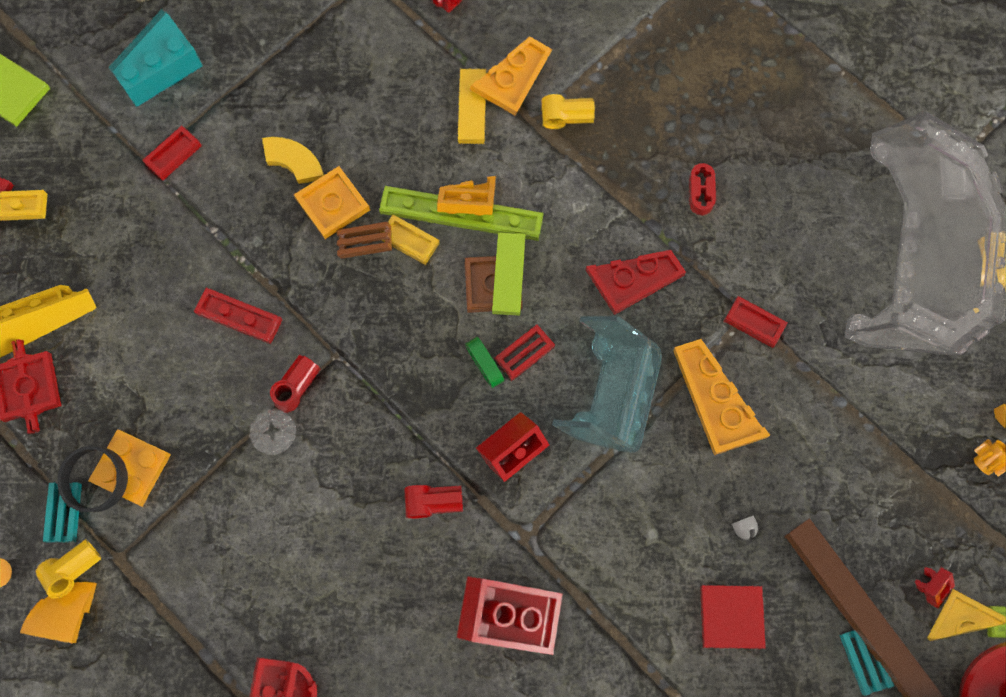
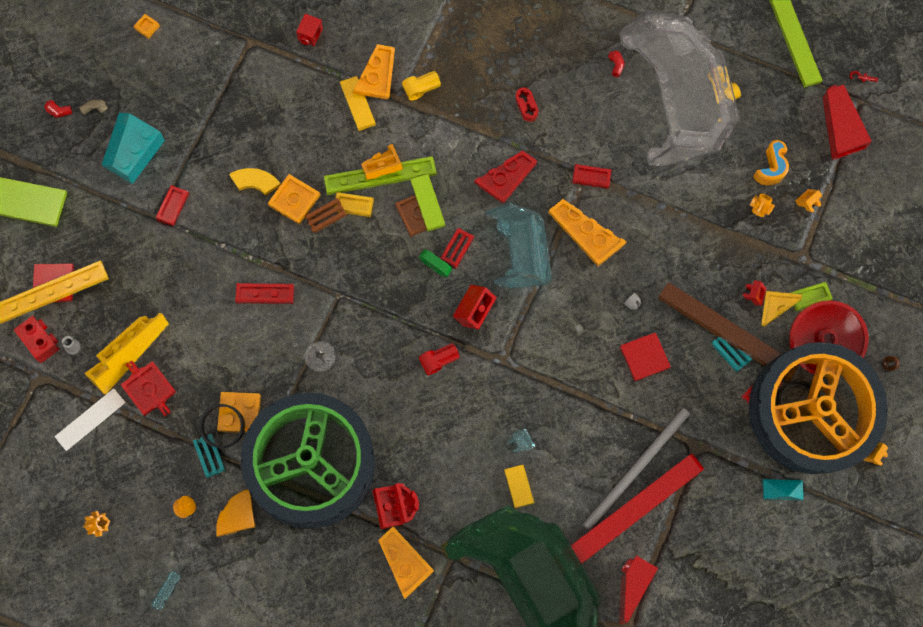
camera: 25 degrees left, 0 degrees up
yellow piece [36,539,102,599] -> none
red piece [270,354,320,413] -> none
red slope [457,577,562,655] -> none
none -> wheel [241,392,375,529]
none -> clear light blue tile [508,429,535,453]
none -> red arm [608,50,625,77]

